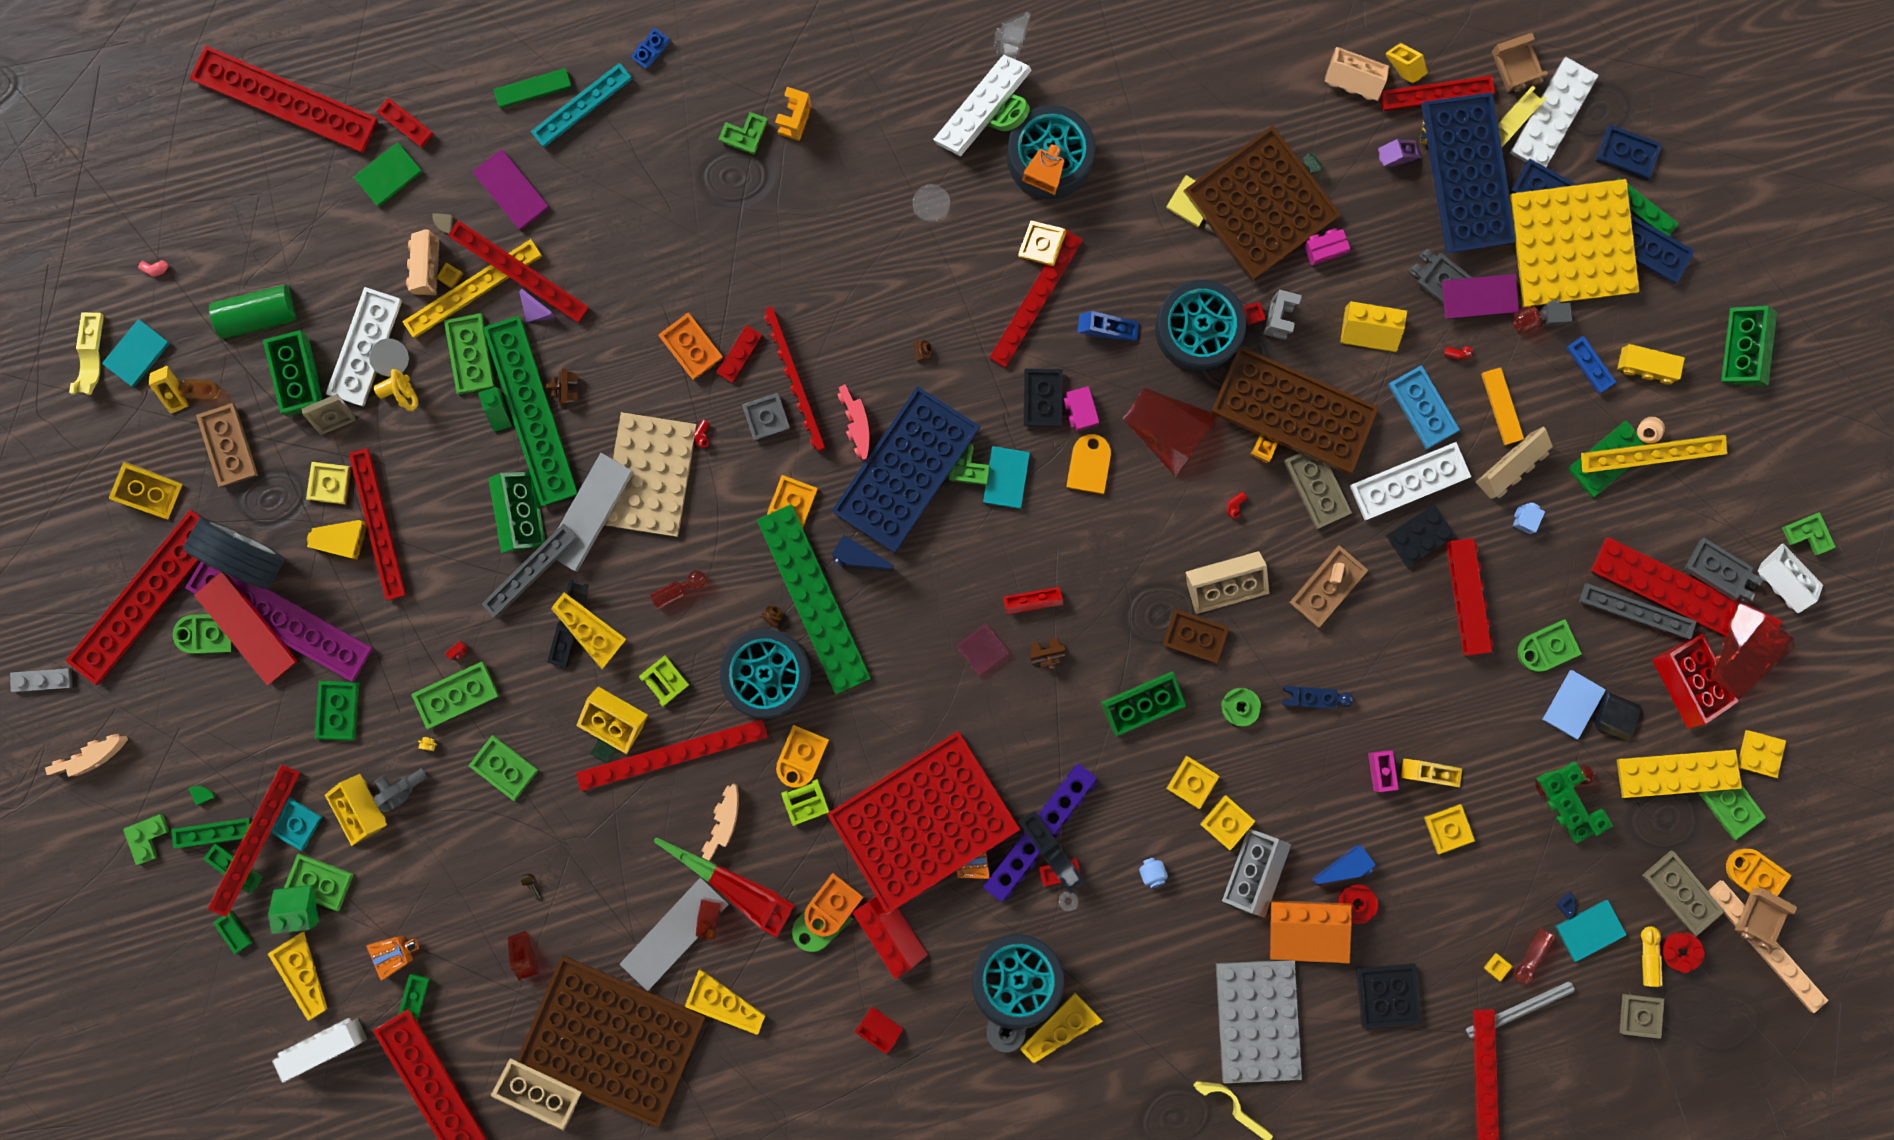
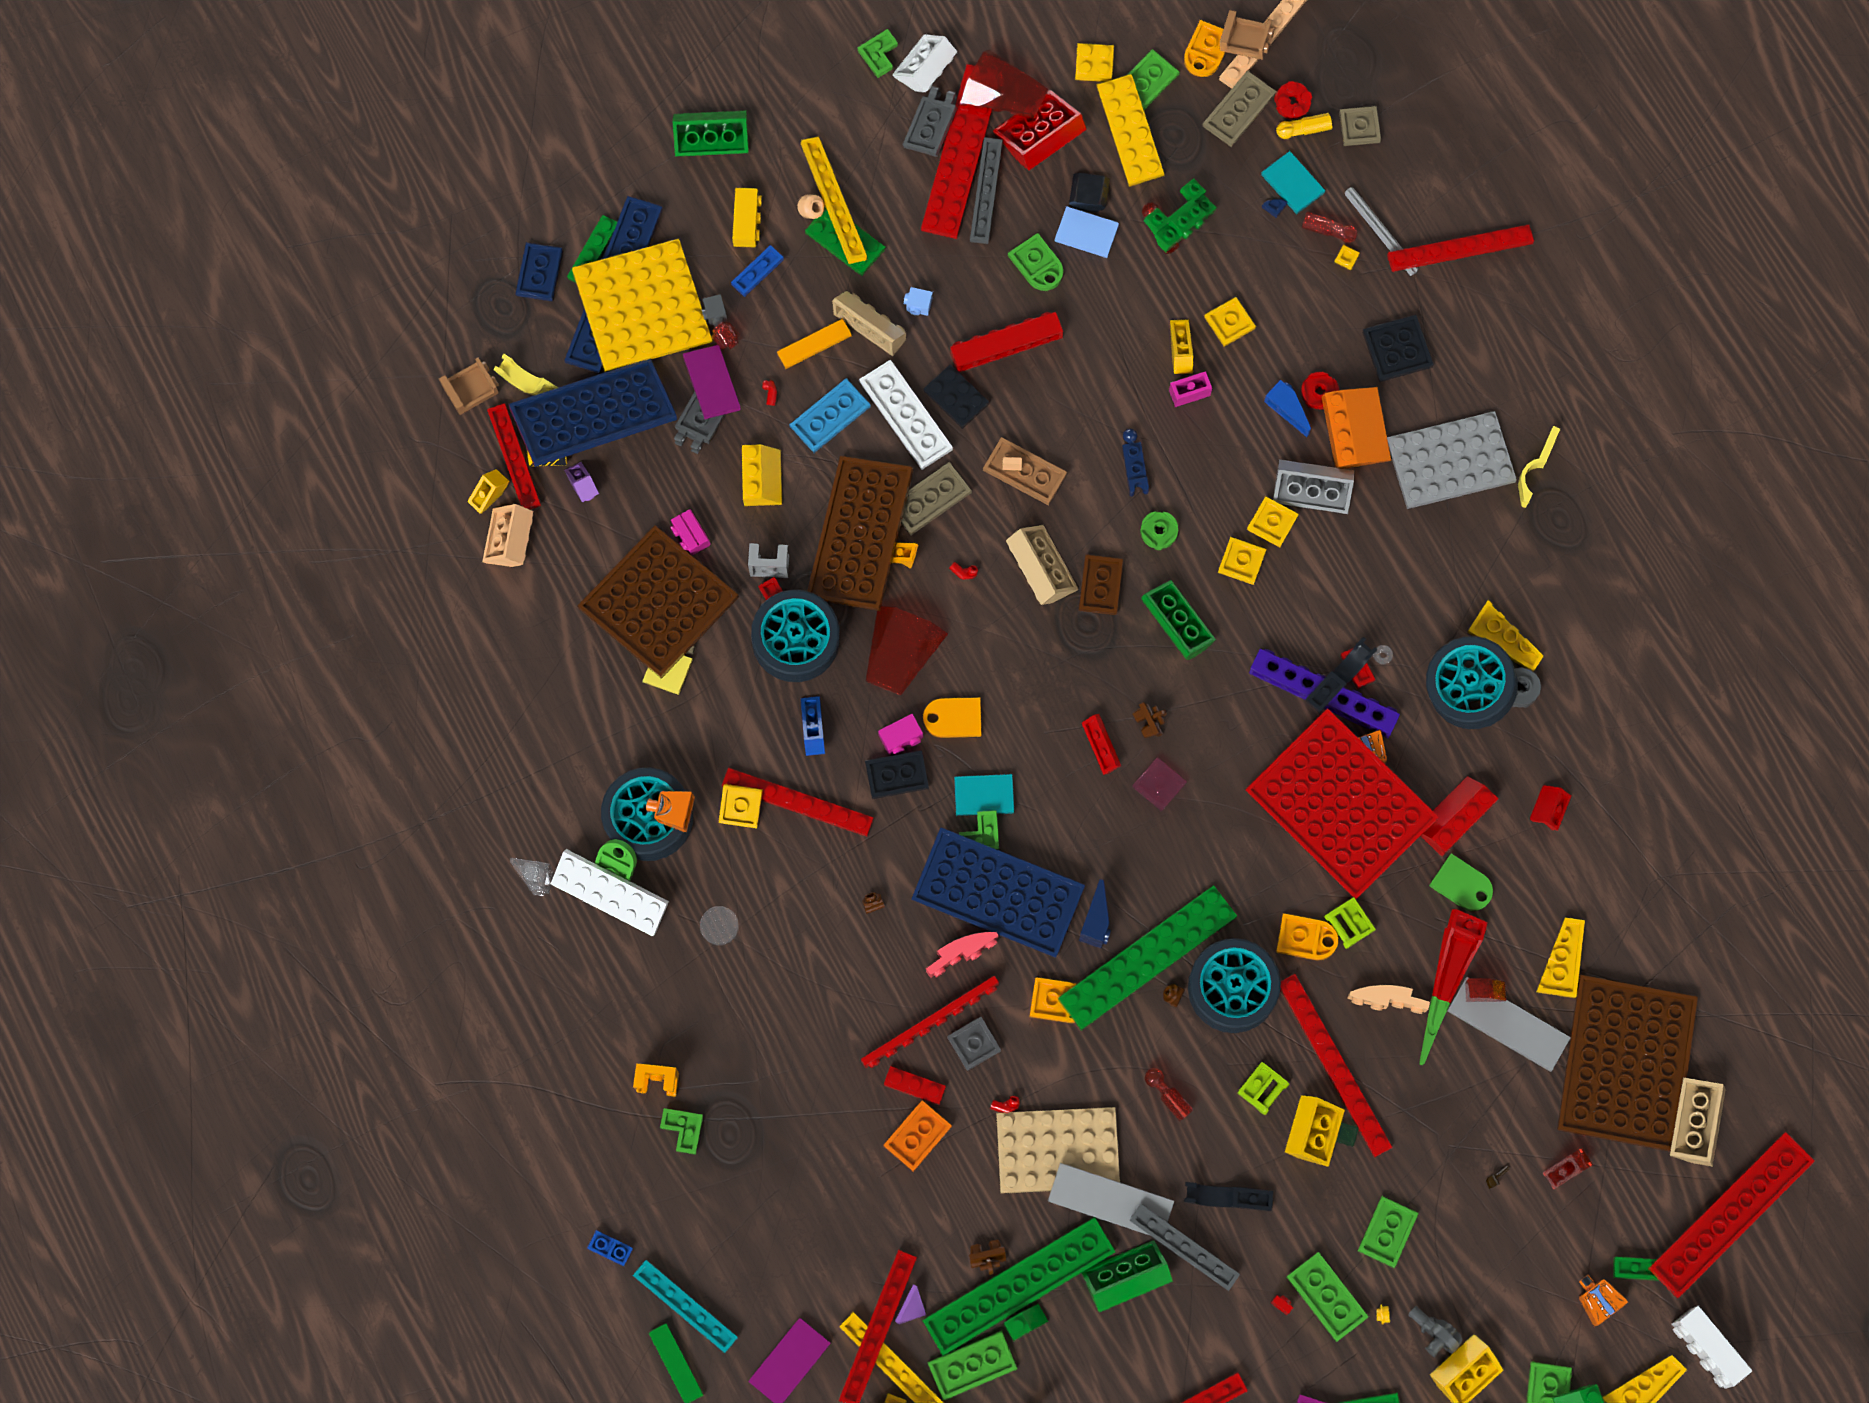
camera: 95 degrees left, 10 degrees down
yellow wing [551,592,626,669] -> none
orange tile [804,873,864,936] -> none
light blue head [1139,858,1168,888] -> none
clear green tile [1302,153,1324,175] -> none
white plate [1510,57,1598,167] -> none

